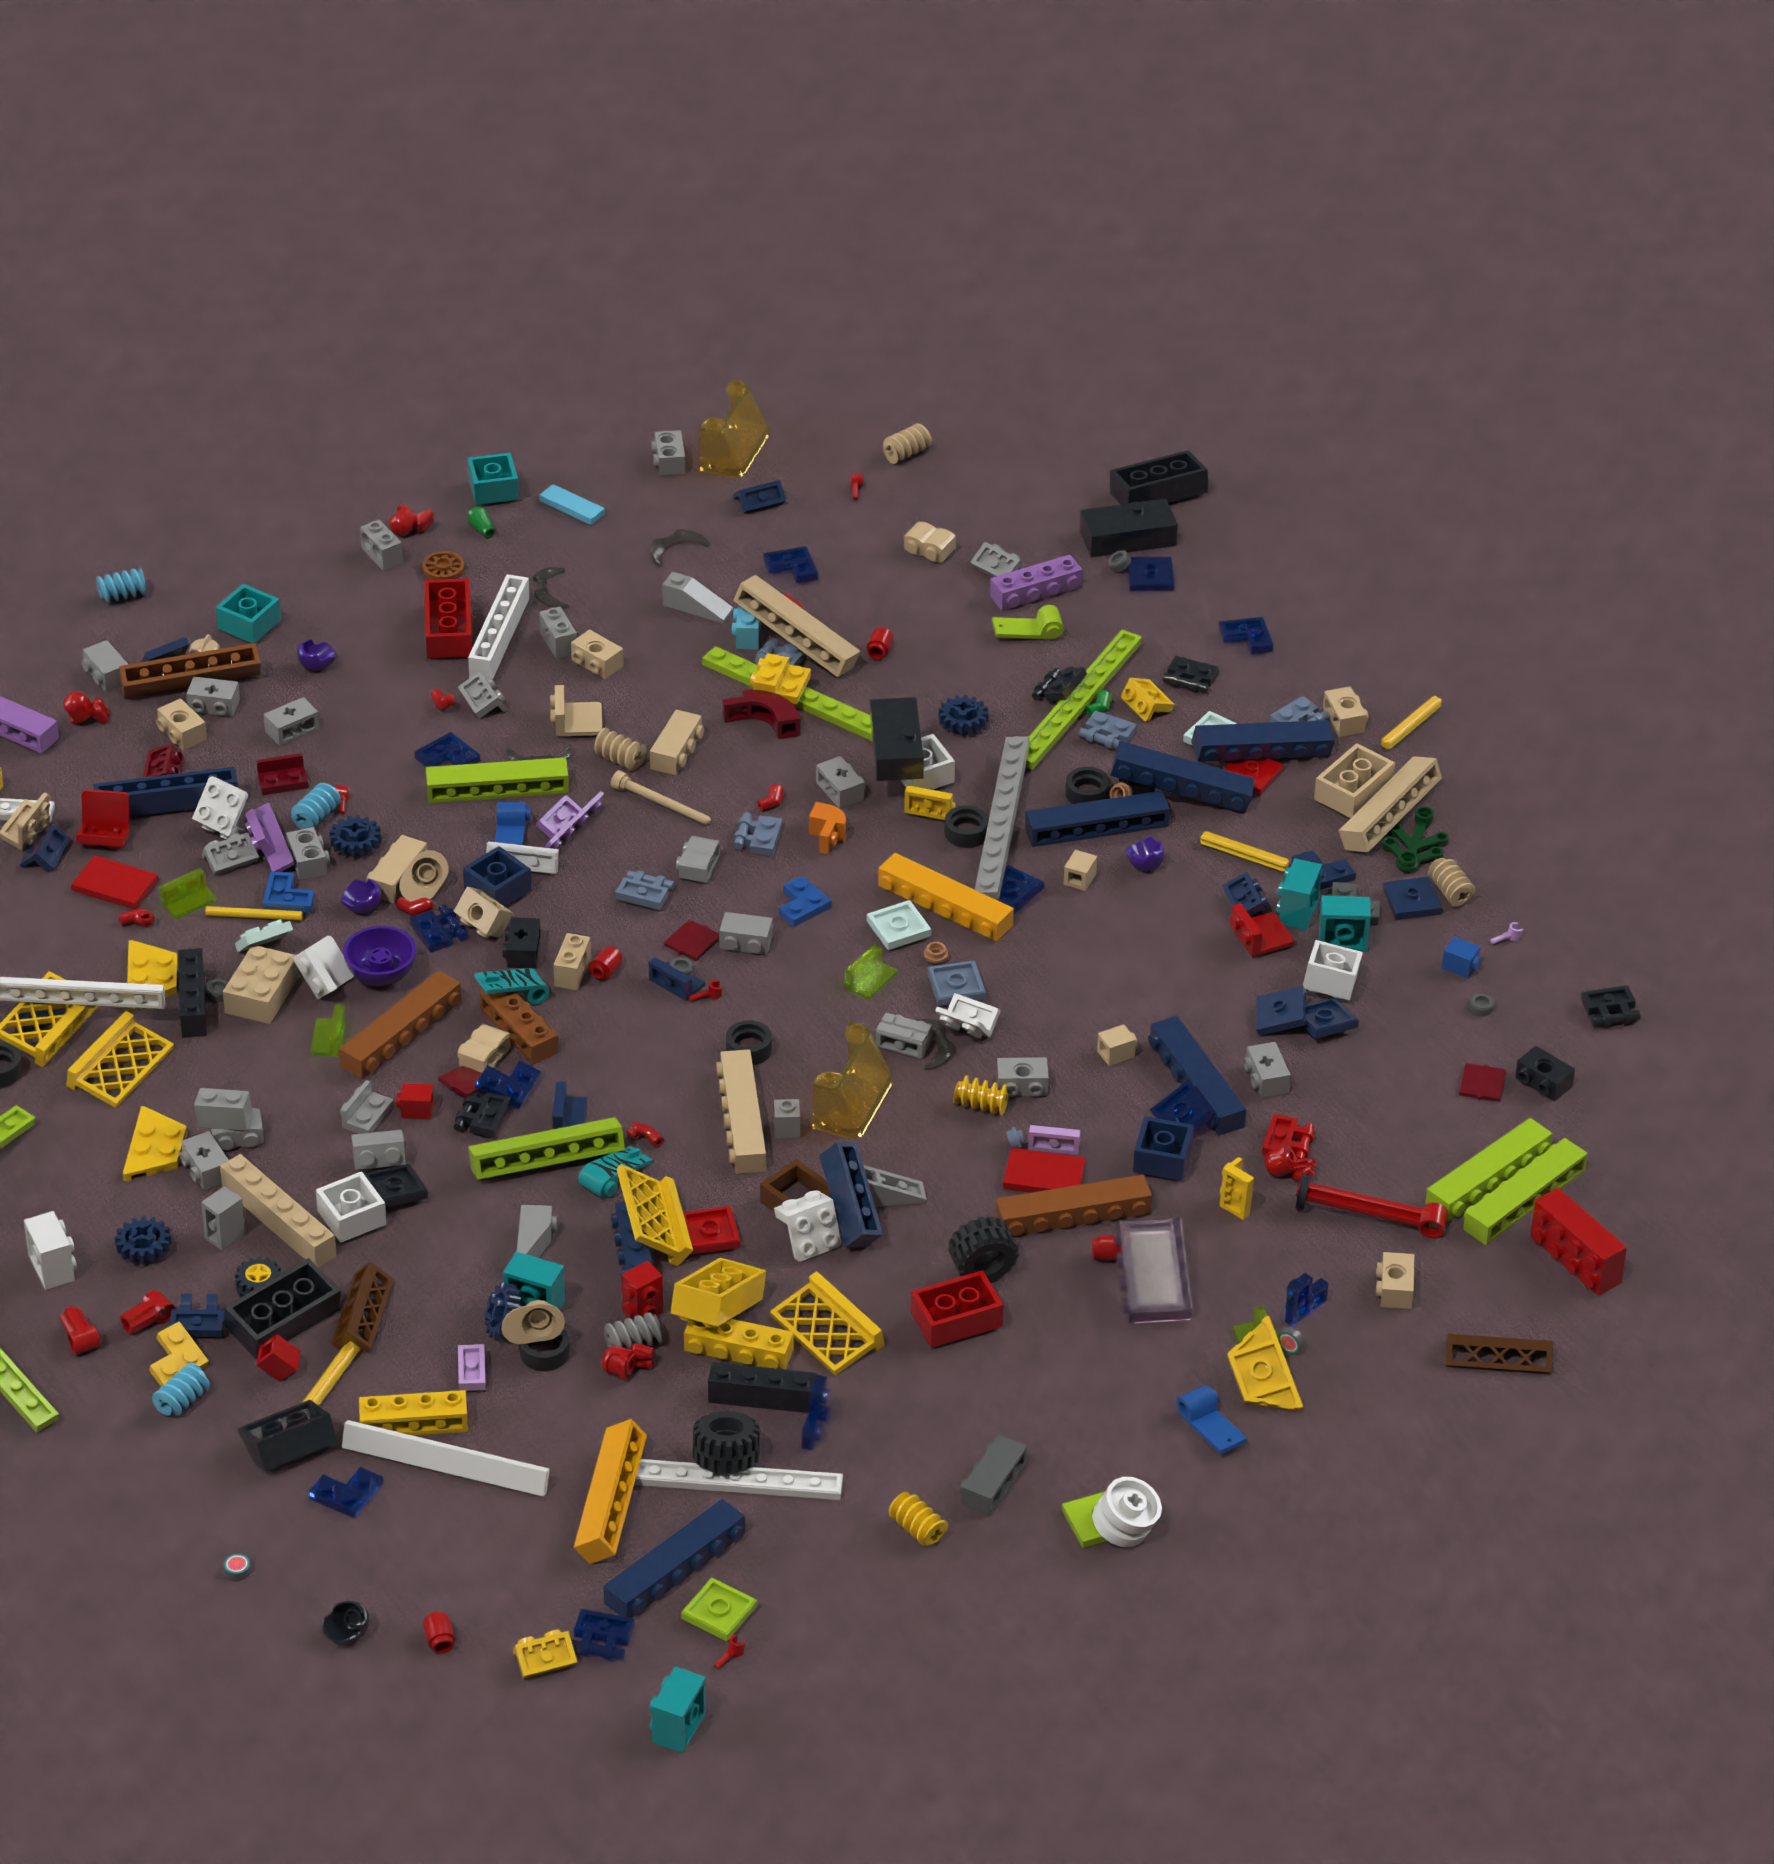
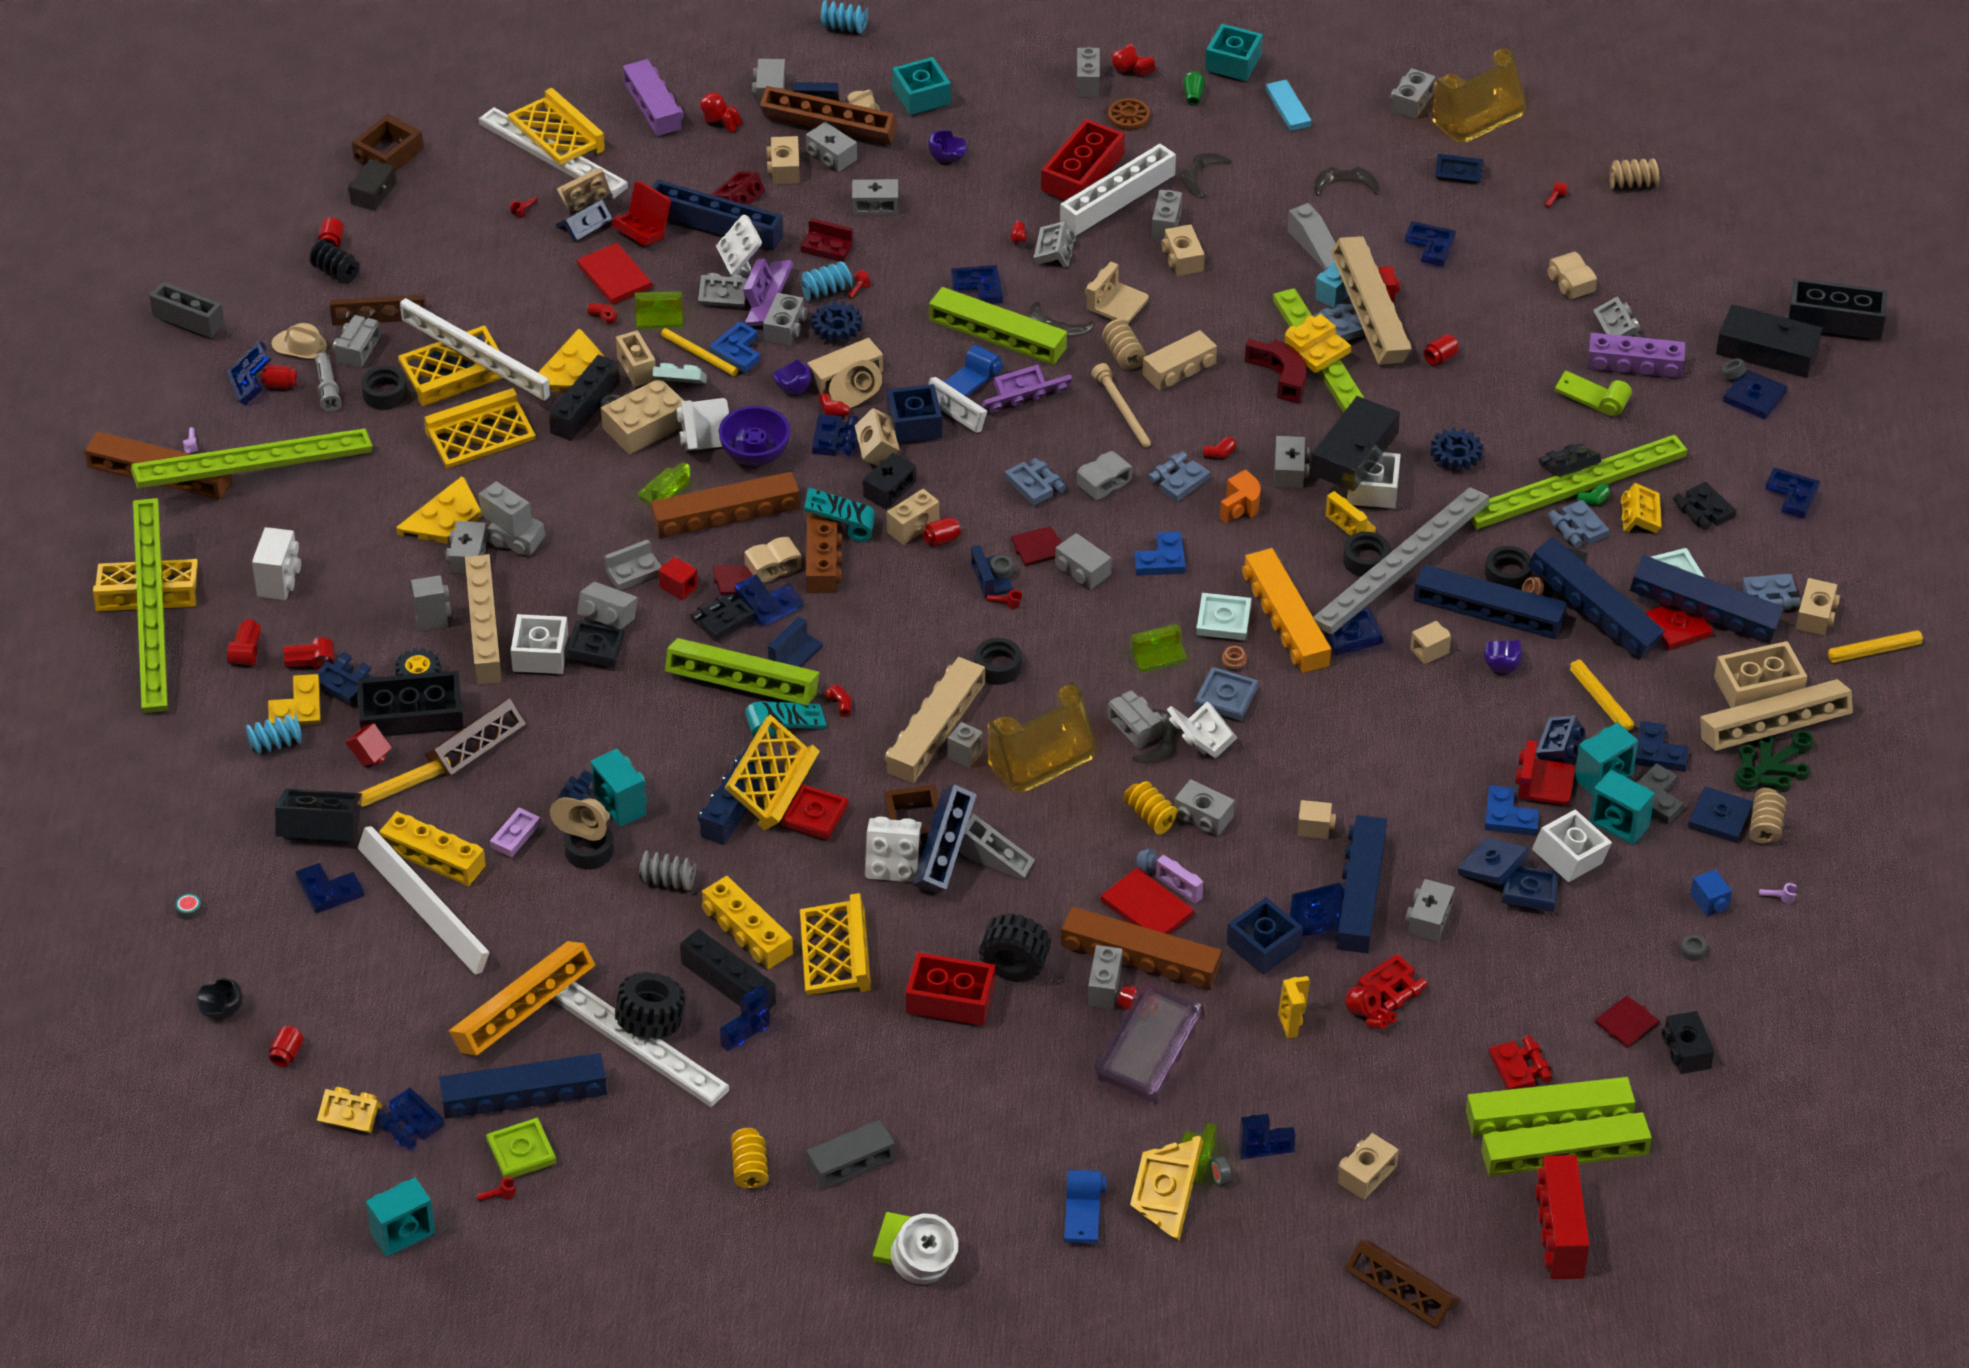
camera: 35 degrees right, 5 degrees up
dark blue gear [115,1216,172,1264] -> none
light grey slope [517,1205,557,1258] -> none
red piece [601,1343,655,1381] -> none
red brick [621,1261,663,1321] -> none
yellow brick [671,1258,767,1328] -> none
red piece [1295,1171,1448,1238] -> none
black plate [1581,985,1641,1028] -> none
none -> tan brick [616,330,657,387]
none -> light grey brick [1088,945,1122,1010]
none -> blue plate [1485,785,1539,836]
none -> red plate [1489,1036,1553,1090]

